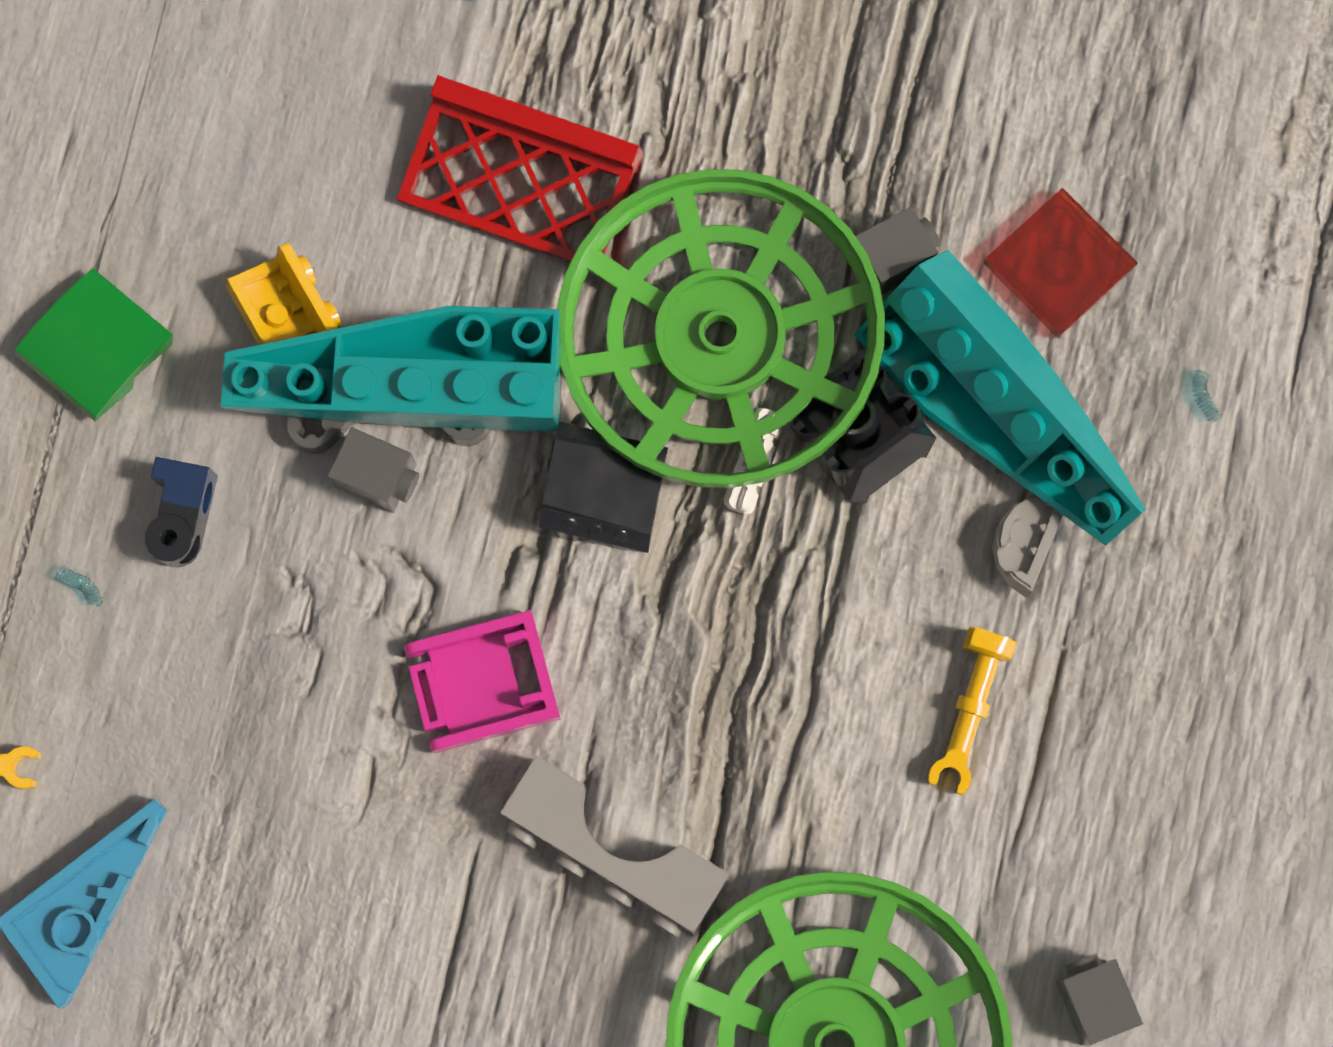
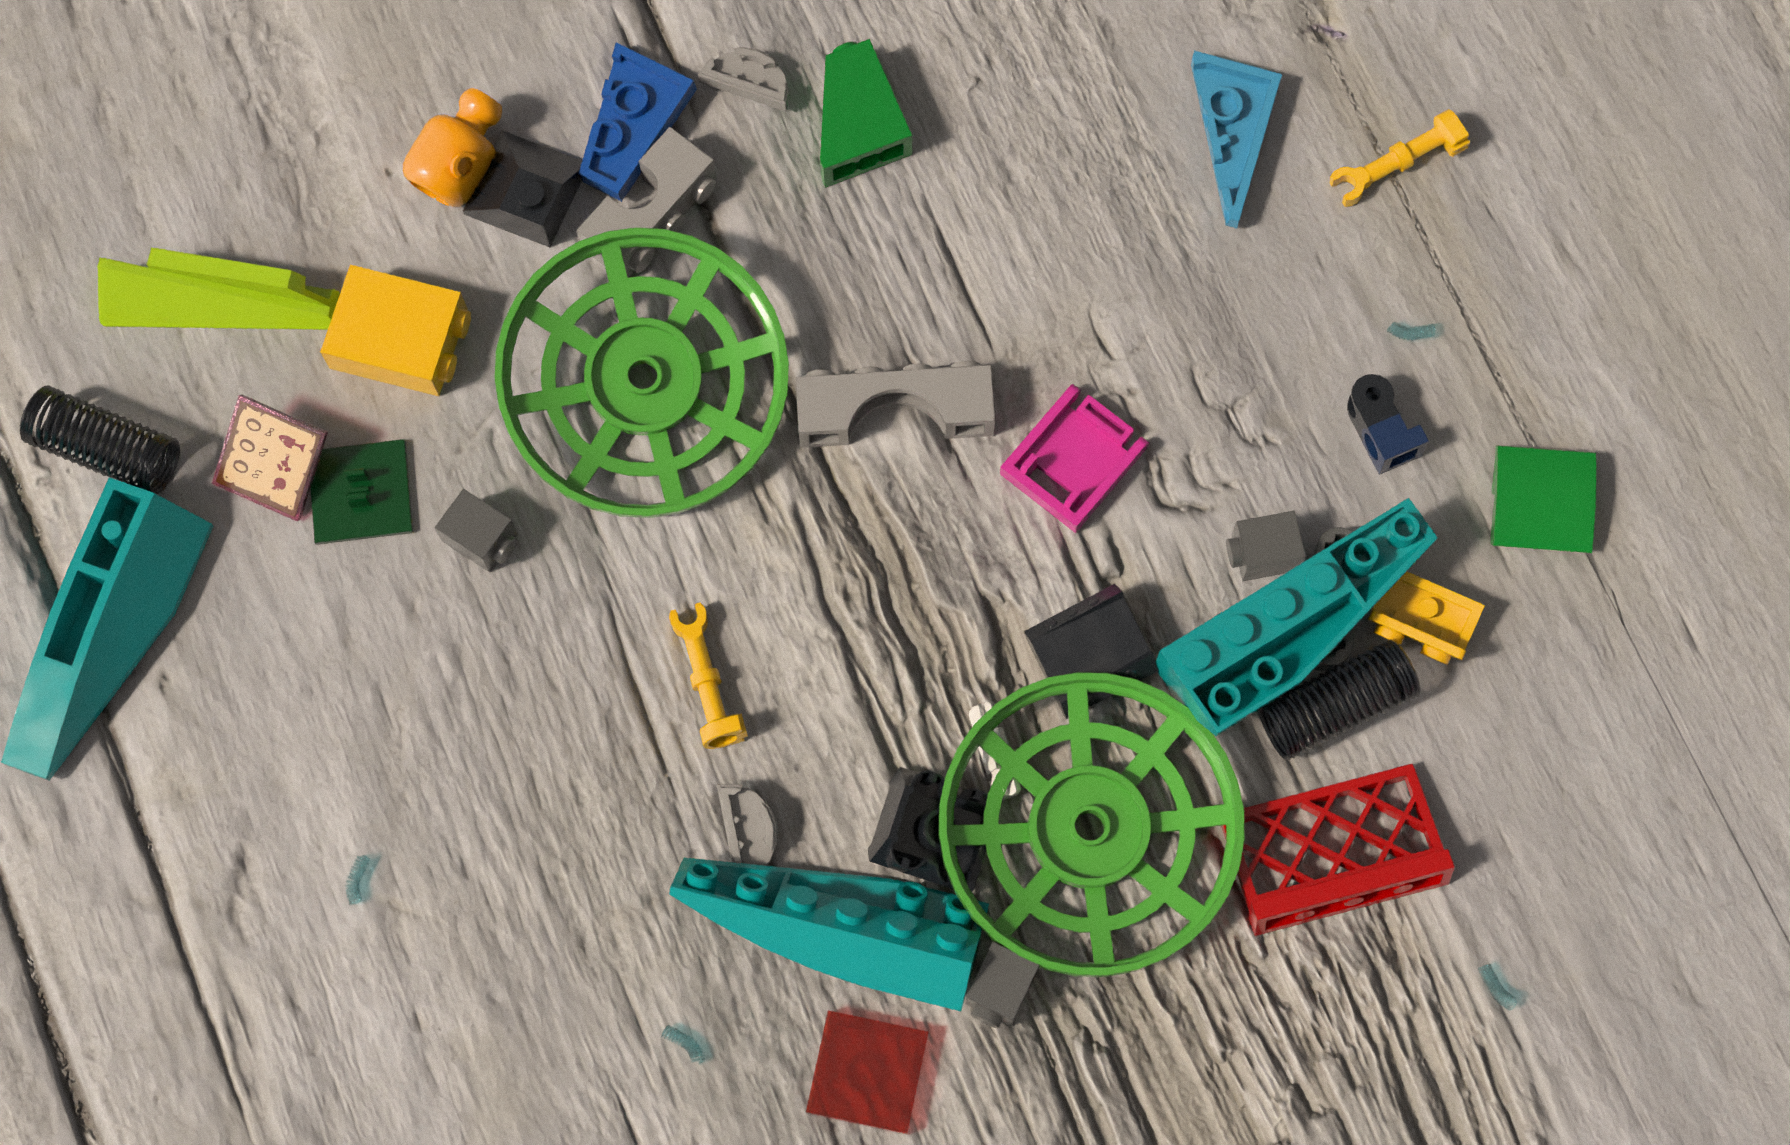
camera: 145 degrees right, 5 degrees down
none -> black piece [1258,639,1421,760]

